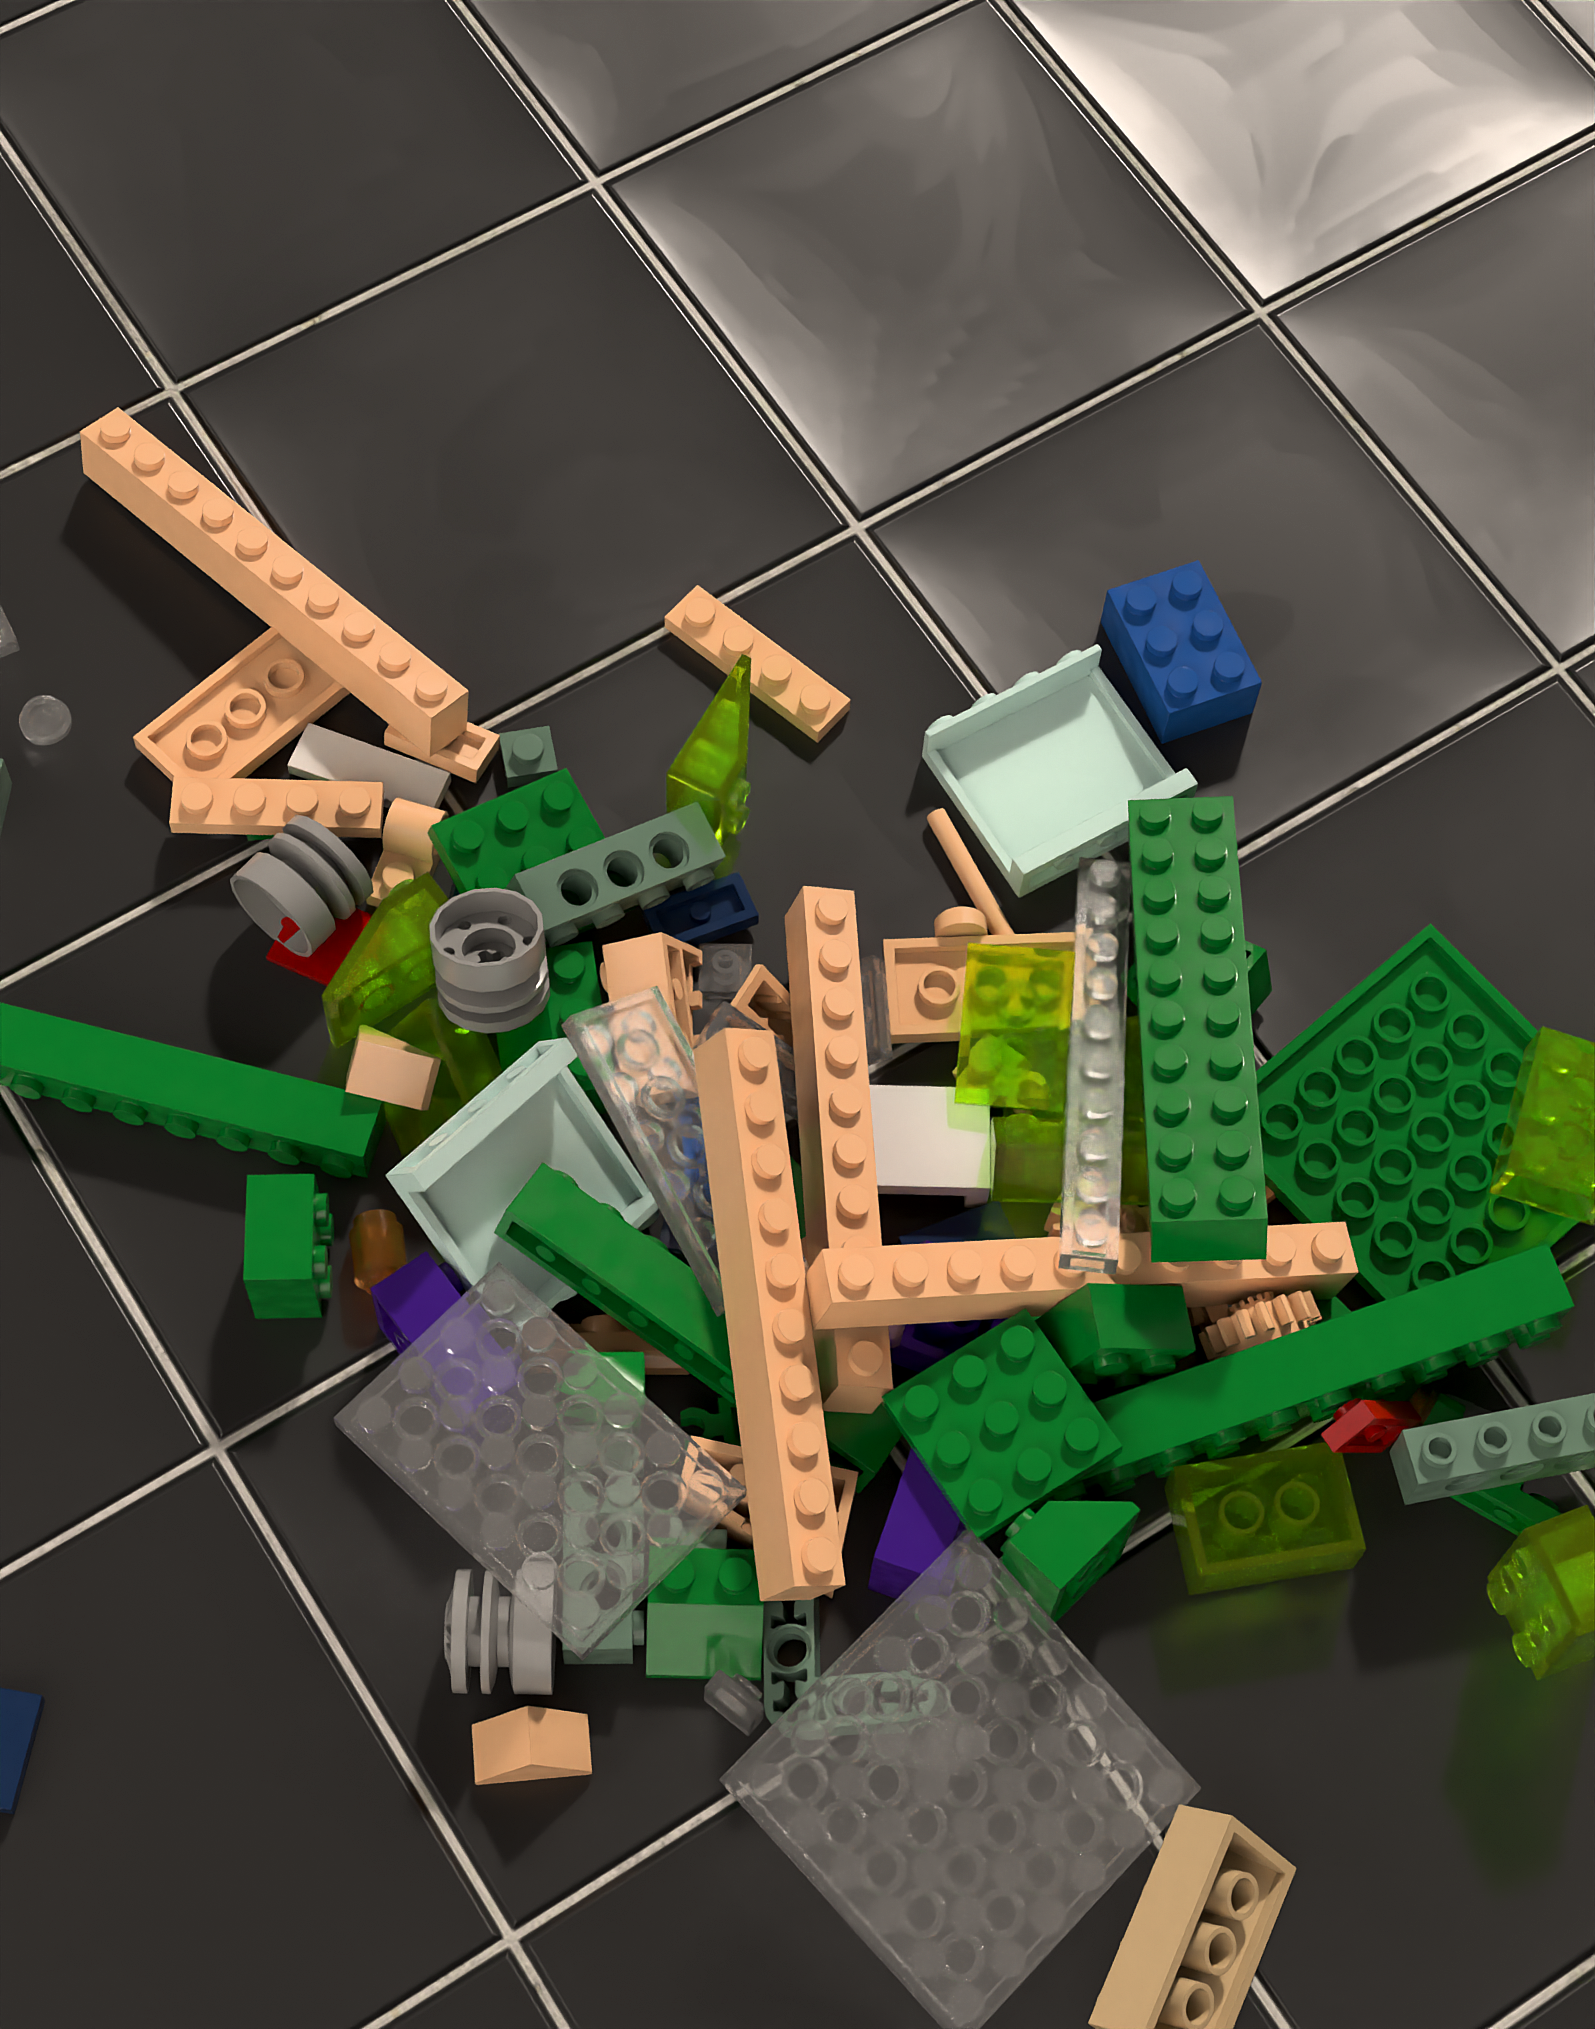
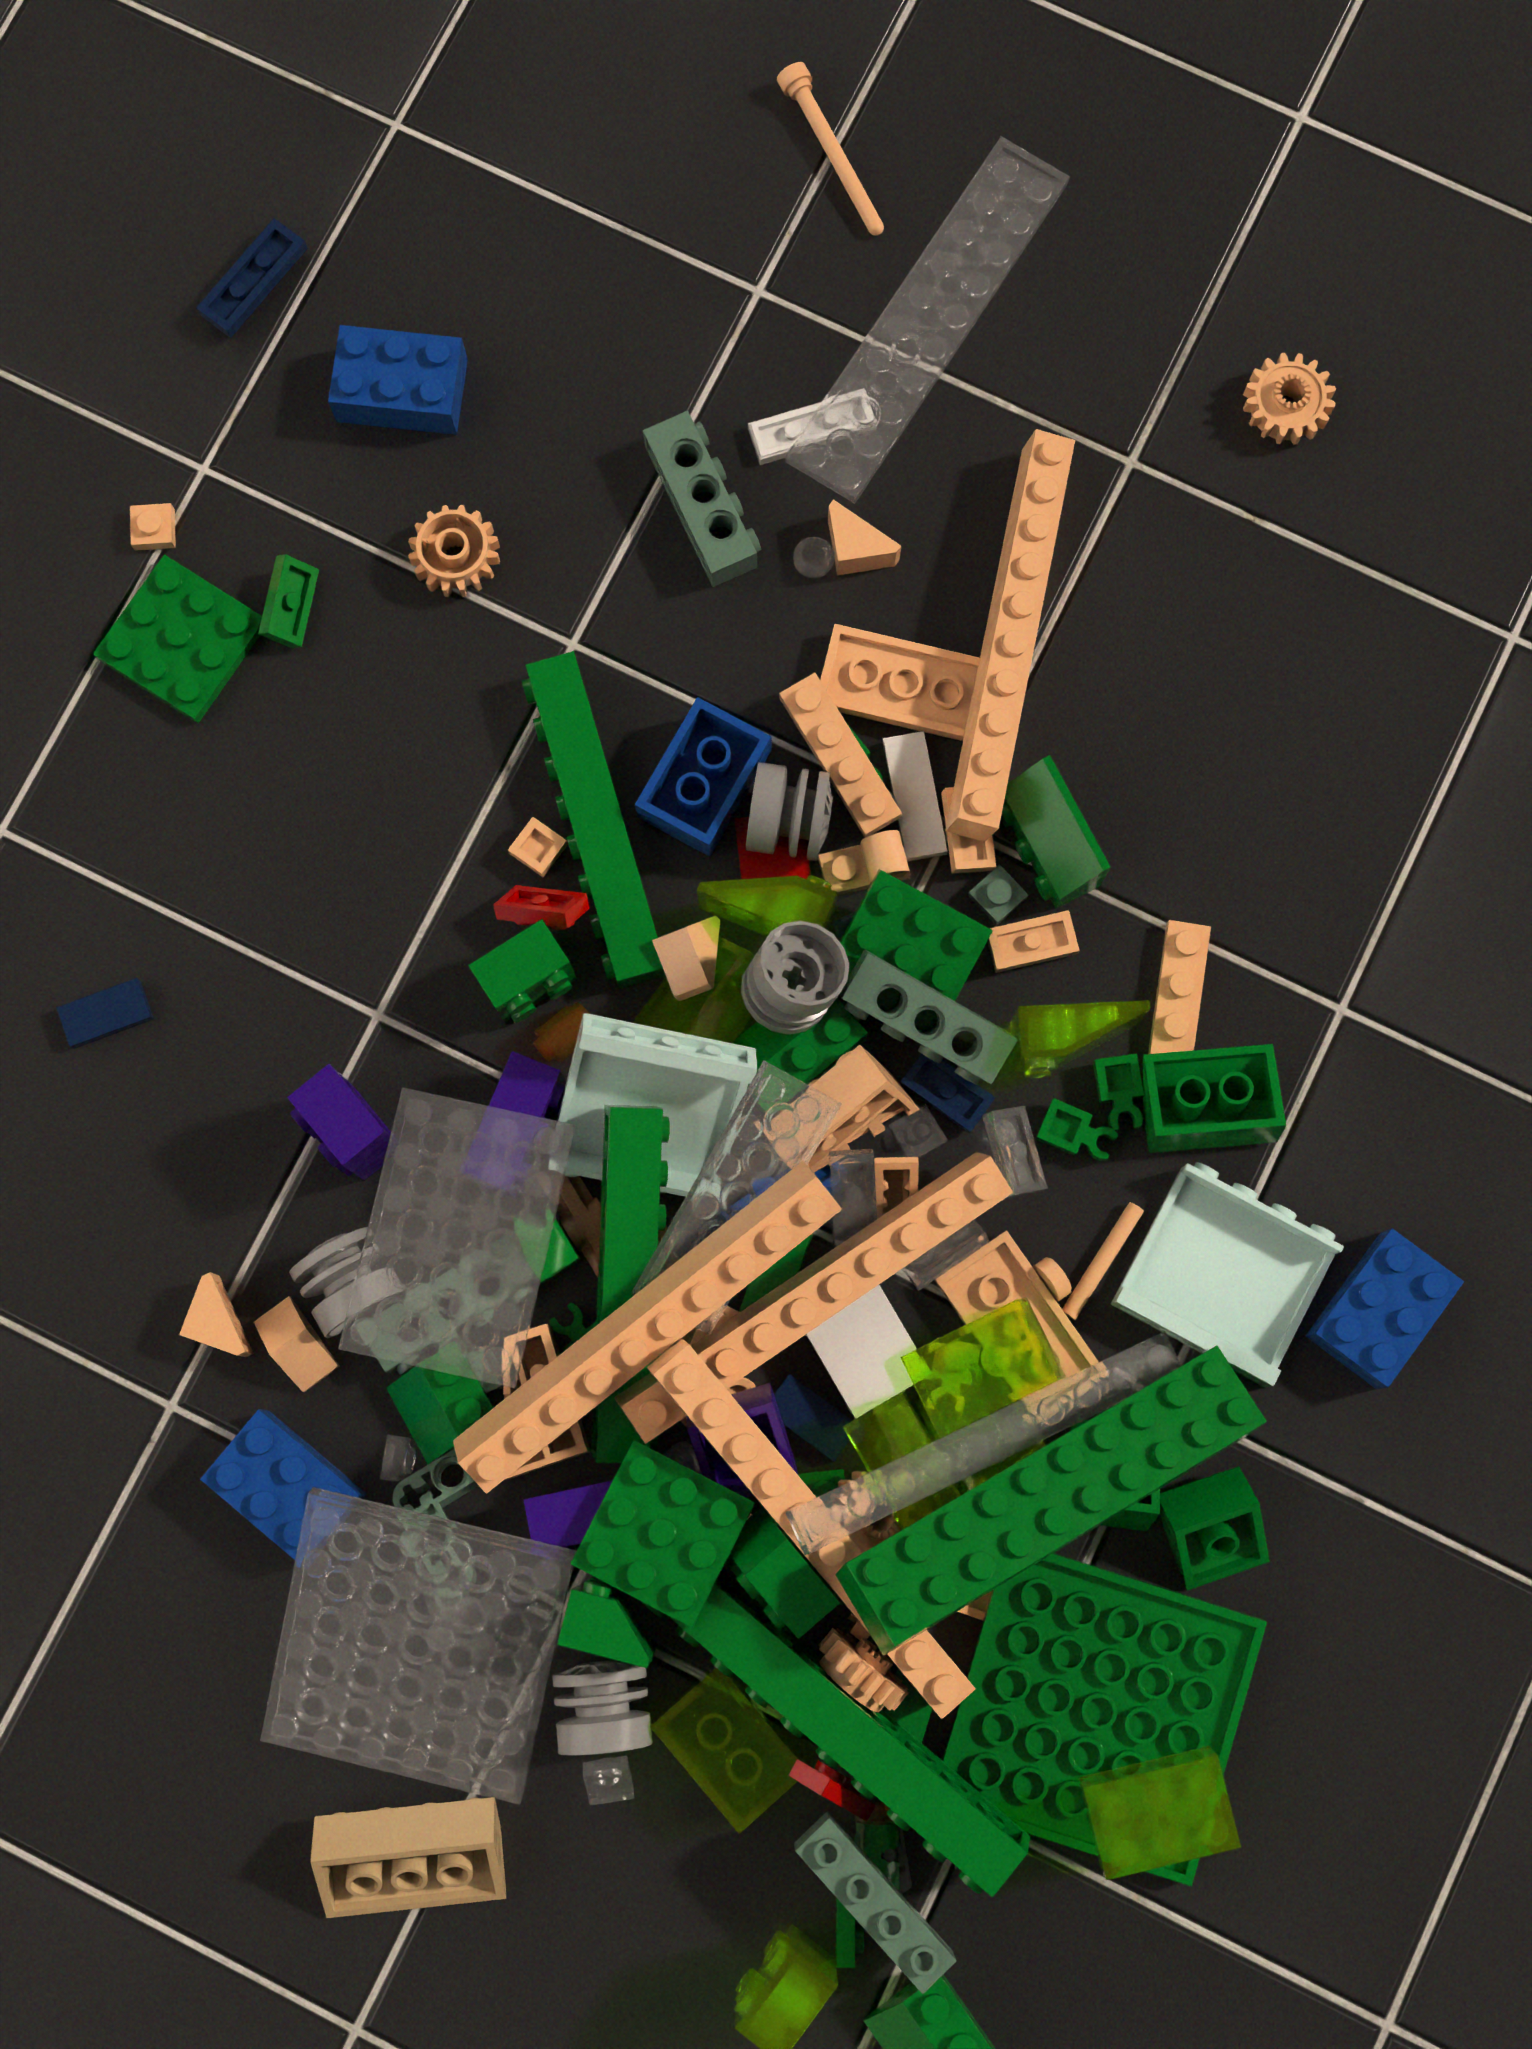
camera: 65 degrees right, 15 degrees up
none -> light nougat slope [179,1272,254,1357]
none -> blue brick [200,1409,367,1565]
none -> dark purple brick [287,1064,404,1181]
none -> red plate [493,885,590,930]
none -> light nougat plate [508,817,568,877]
none -> light grey wheel [552,1660,653,1755]
none -> clear plate [583,1756,634,1805]
none -> blue brick [635,697,772,857]
none -> light nougat slope [828,499,901,576]
none -> clear plate [982,1106,1047,1198]
none -> light nougat plate [987,910,1080,973]
none -> green slope [1000,755,1111,909]
none -> green plate [1035,1098,1118,1161]
none -> green plate [1093,1053,1144,1132]
none -> green slope [1143,1044,1286,1153]
none -> green slope [1160,1466,1270,1591]
none -> light nougat gear [1243,353,1336,445]

